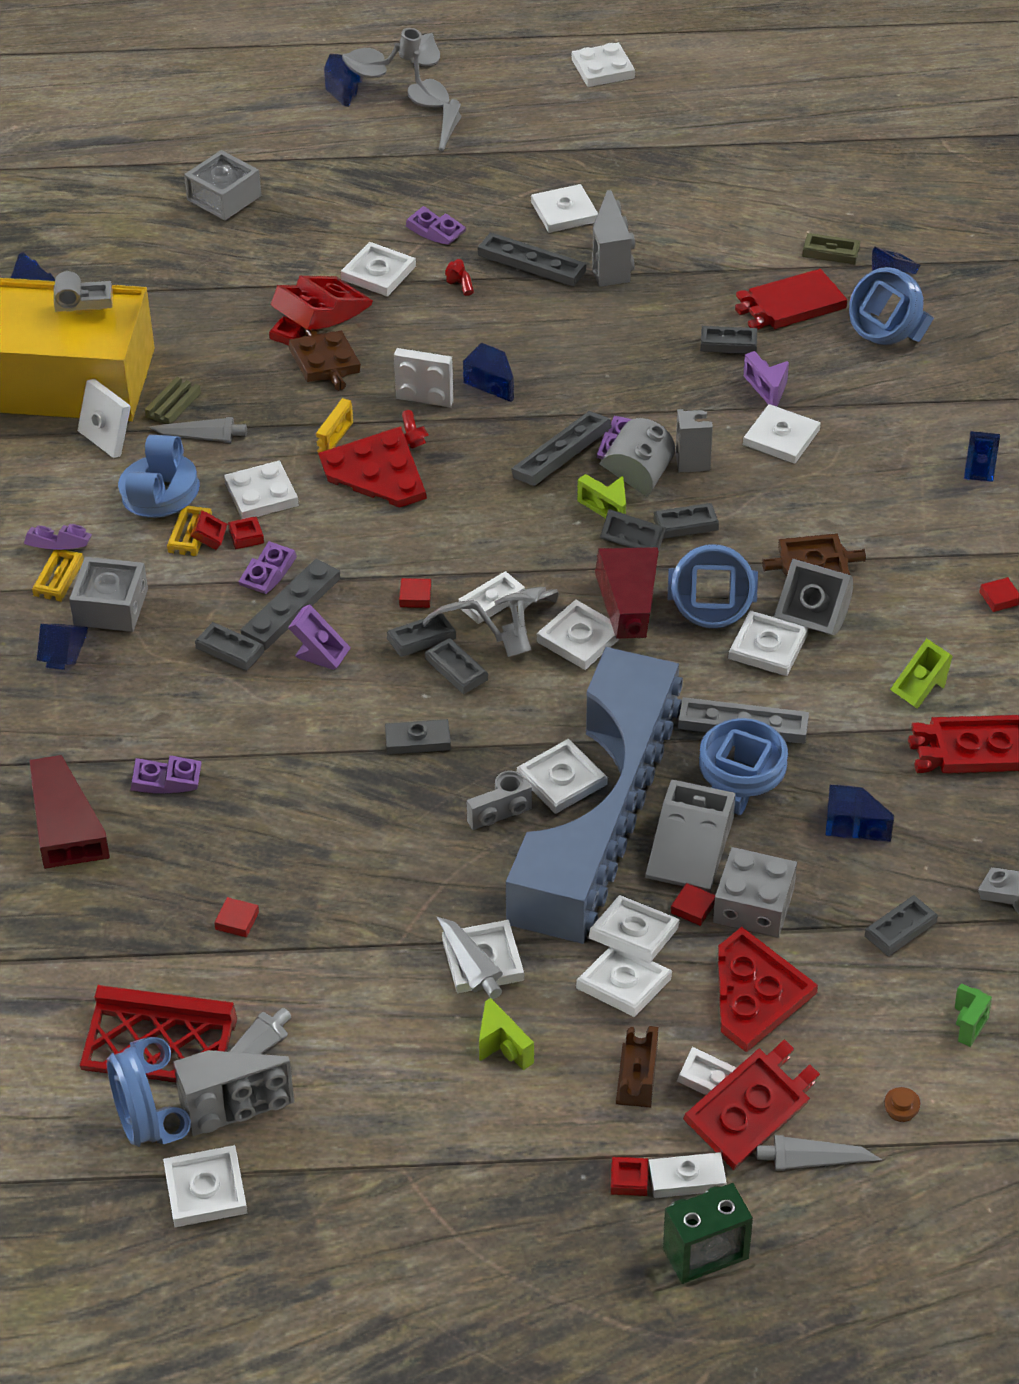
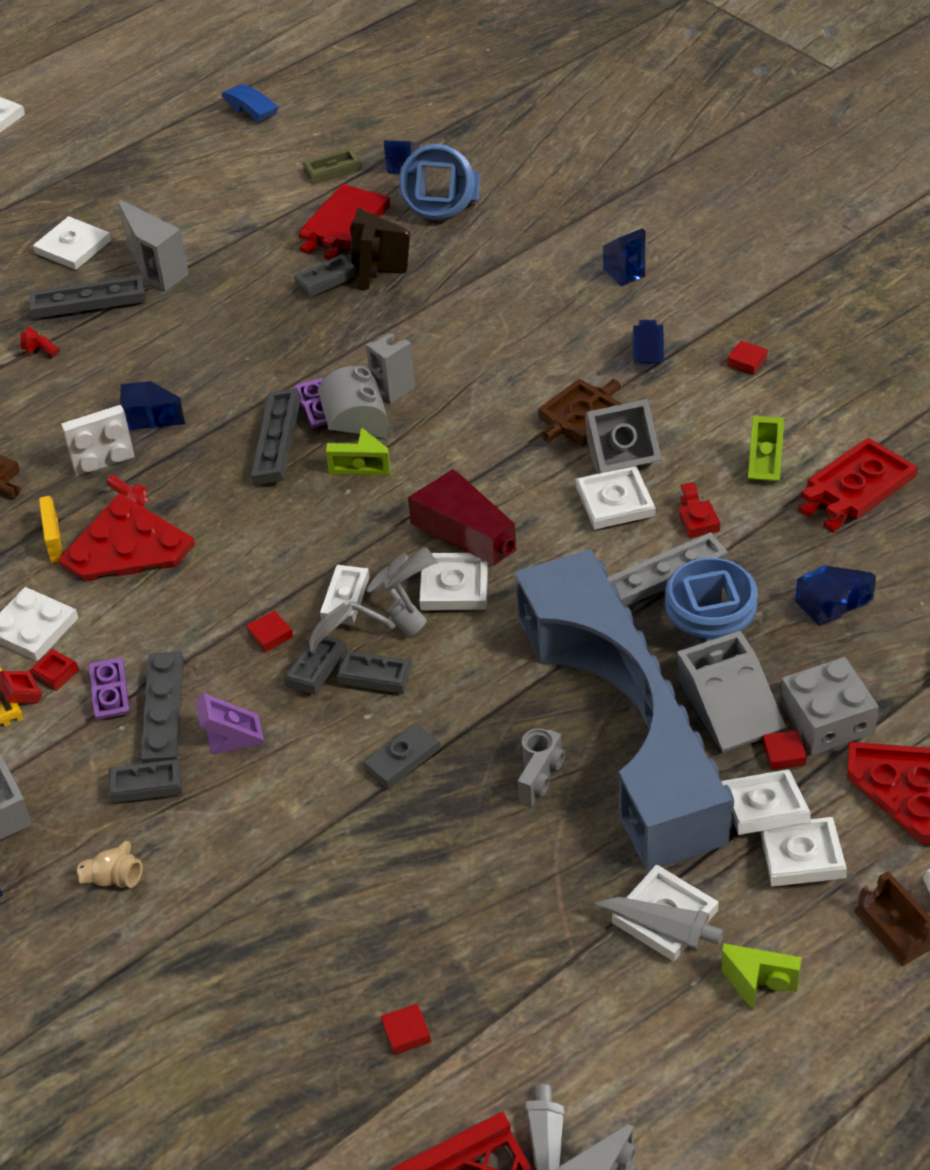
camera: 35 degrees left, 0 degrees up
dark red slope [29,755,110,869] -> none
medium lavender slope [130,756,201,793] -> none
white plate [517,739,608,814] -> none
dark grey plate [600,509,666,550] -> none
dark grey plate [654,503,719,539] -> none
medium blue piece [668,544,758,628] -> none
white plate [743,404,821,464] -> none
medium lavender slope [744,351,789,407] -> none
none -> tan animal [77,841,143,888]
none -> blue slope [221,84,278,123]
none -> dark brown piece [350,208,410,289]
none -> clear blue slope [632,320,664,364]
none -> red plate [679,482,720,539]

